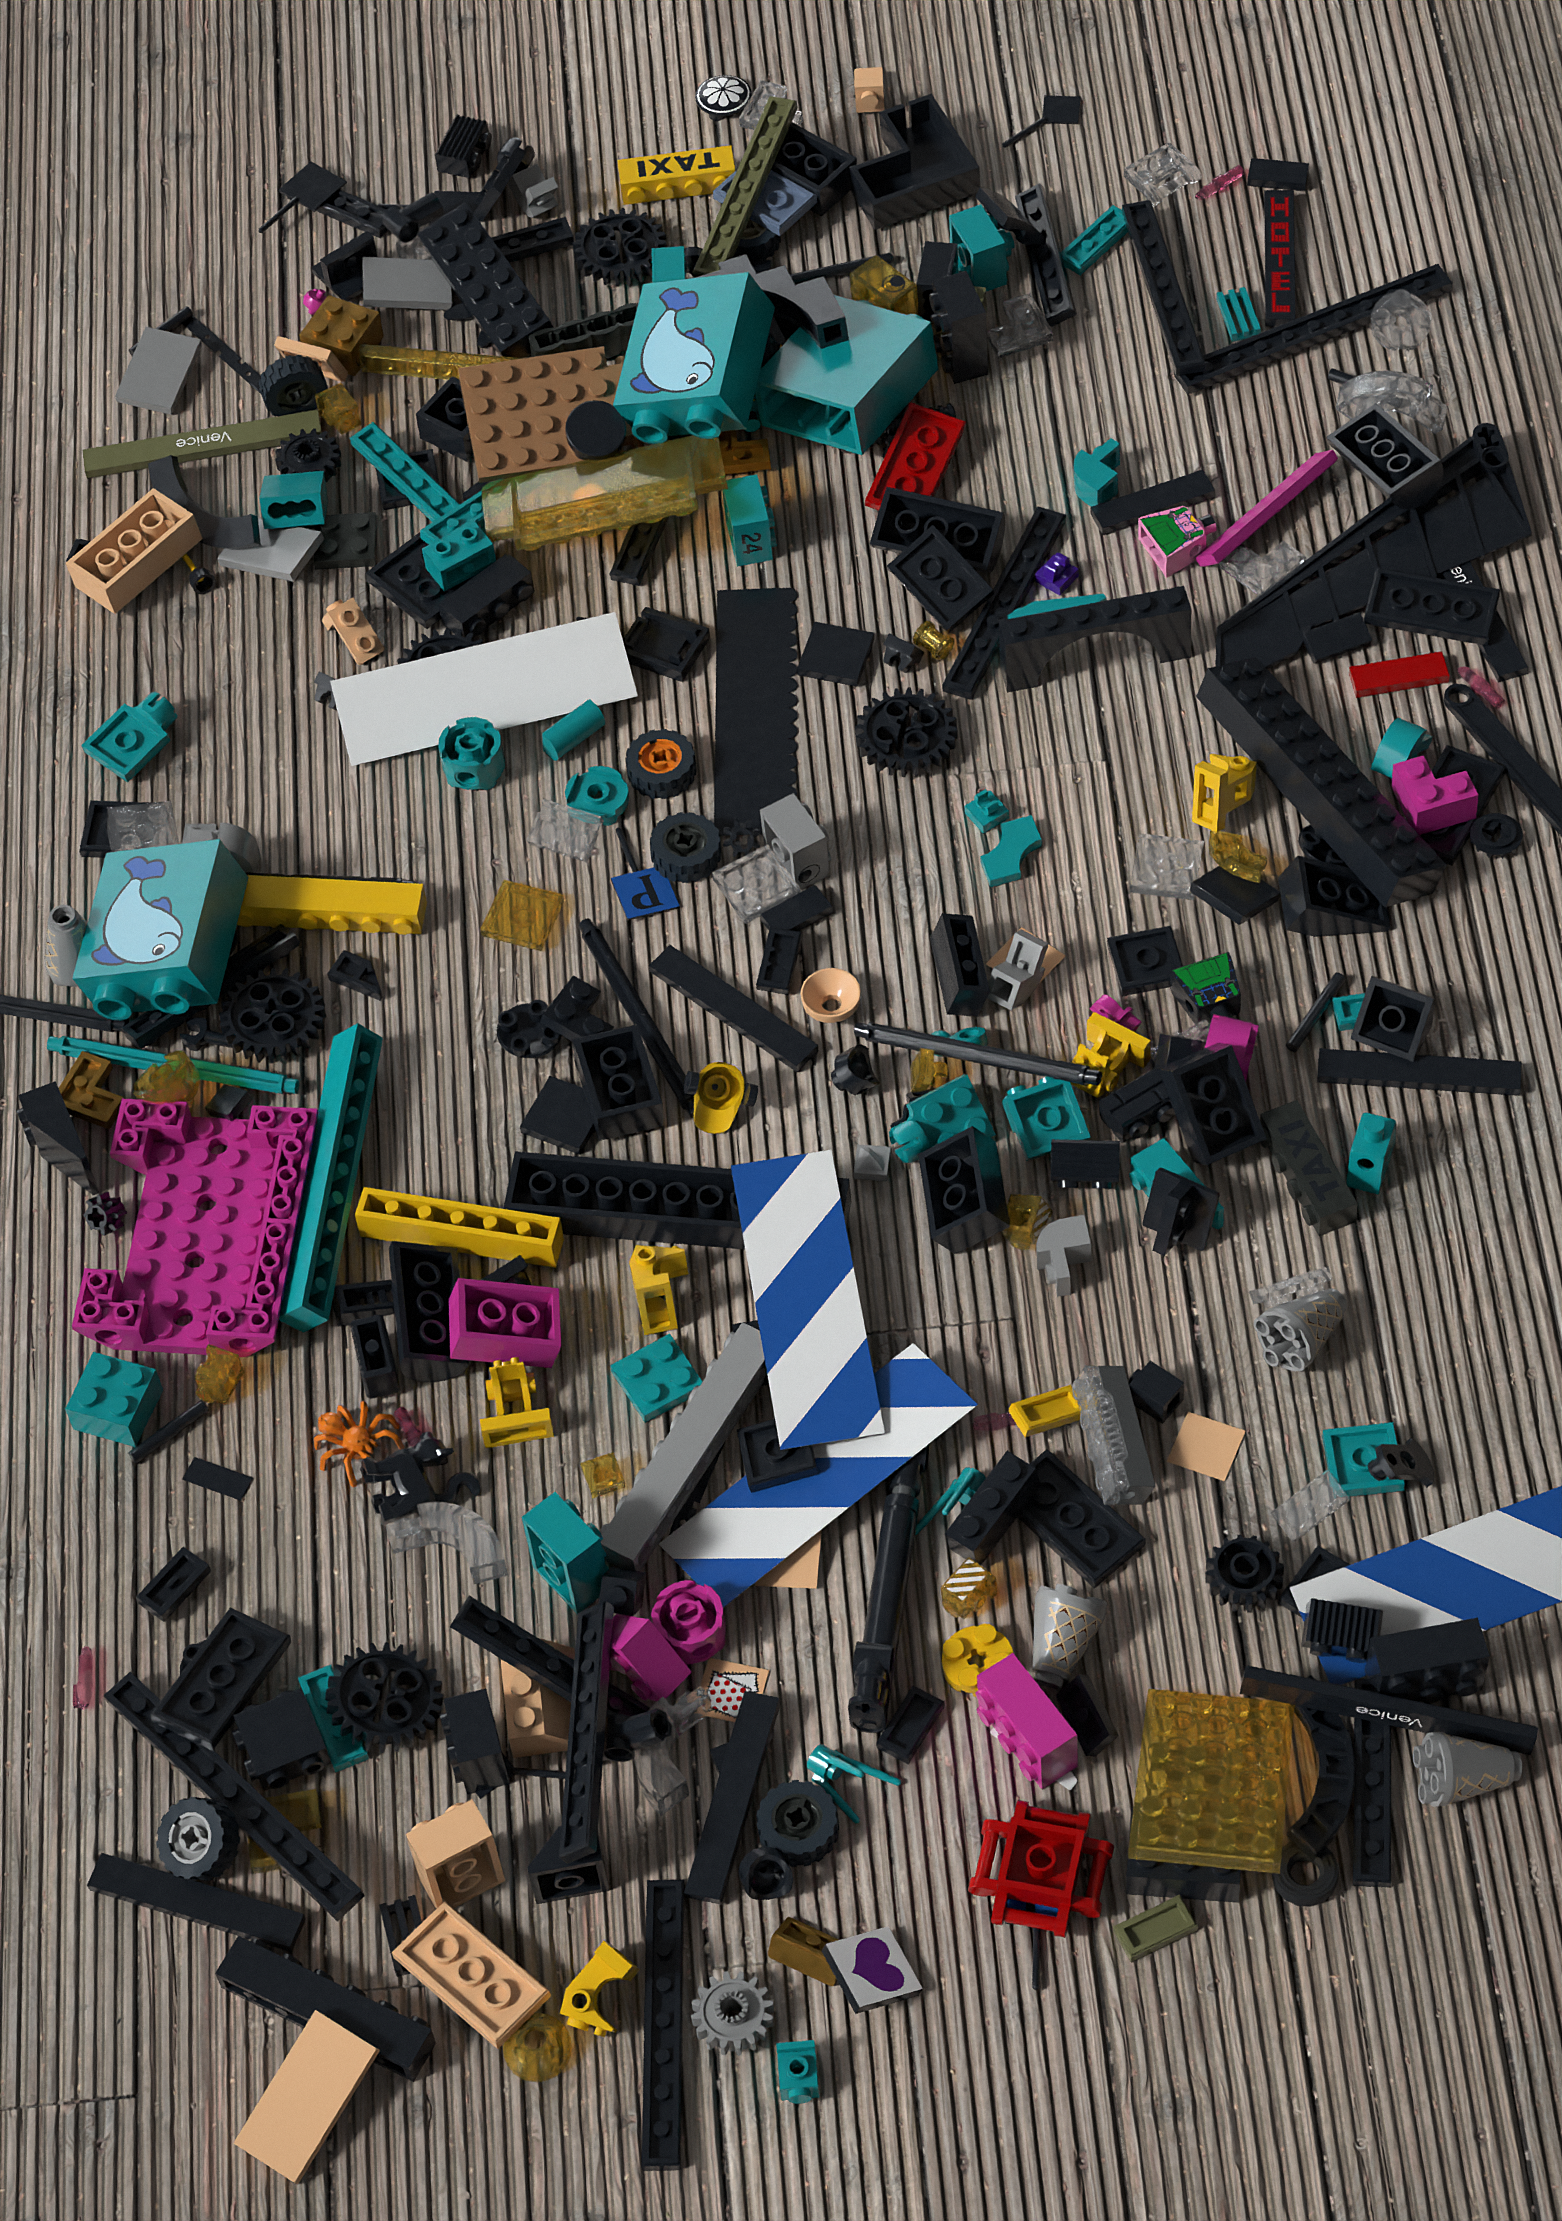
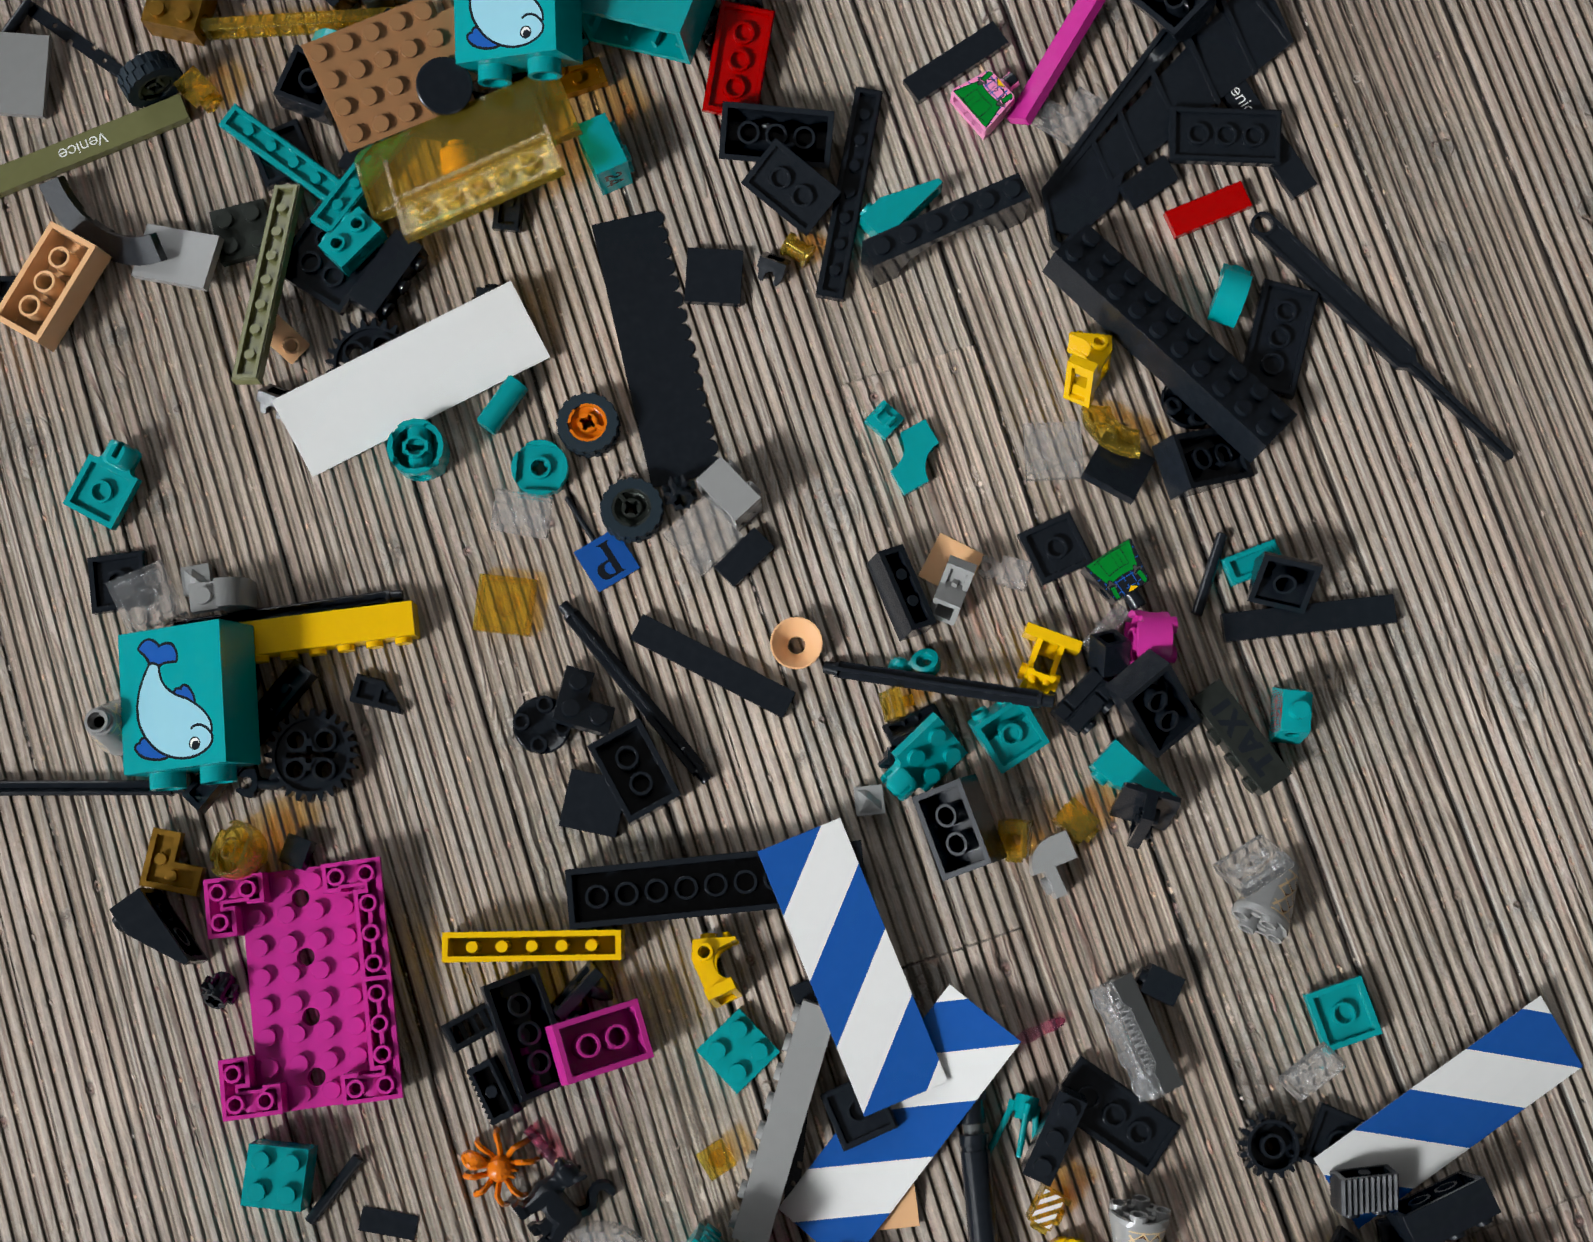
camera: 15 degrees left, 25 degrees up
teal piece [47,1036,300,1094] -> none
black hinge [182,553,216,594] -> none
clear yellow brick [195,1344,244,1405] -> none
teal piece [259,471,328,529] -> none
light nougat tile [274,336,348,382] -> none
black gear [275,428,342,483] -> none
teal brick [279,1023,383,1333] -> none
yellow tile [480,1357,554,1448] -> none
black container [623,607,710,682] -> none
yellow cap [684,1062,758,1134] -> none
black plate [756,927,802,995] -> none
black piece [831,1044,880,1096] -> none
black gear [855,687,958,777] -> none
yellow tile [1008,1385,1087,1438] -> none
dark purple tile [1035,552,1079,596] -> none
black brick [1050,1139,1120,1189] -> none
teal brick [1074,438,1120,507] -> none
dark pink piece [1090,994,1142,1032] -> none
light nougat sticker [1166,1412,1246,1481] -> none
black piece [1368,1438,1434,1488] -> none
dark pink brick [1391,755,1478,835] -> none
clear pink piece [1457,667,1505,709] -> none
black gear [1470,813,1523,859] -> none
none -> olive tile [231,184,304,385]
none -> clear plate [978,555,1032,592]
none -> clear yellow brick [1051,797,1100,844]

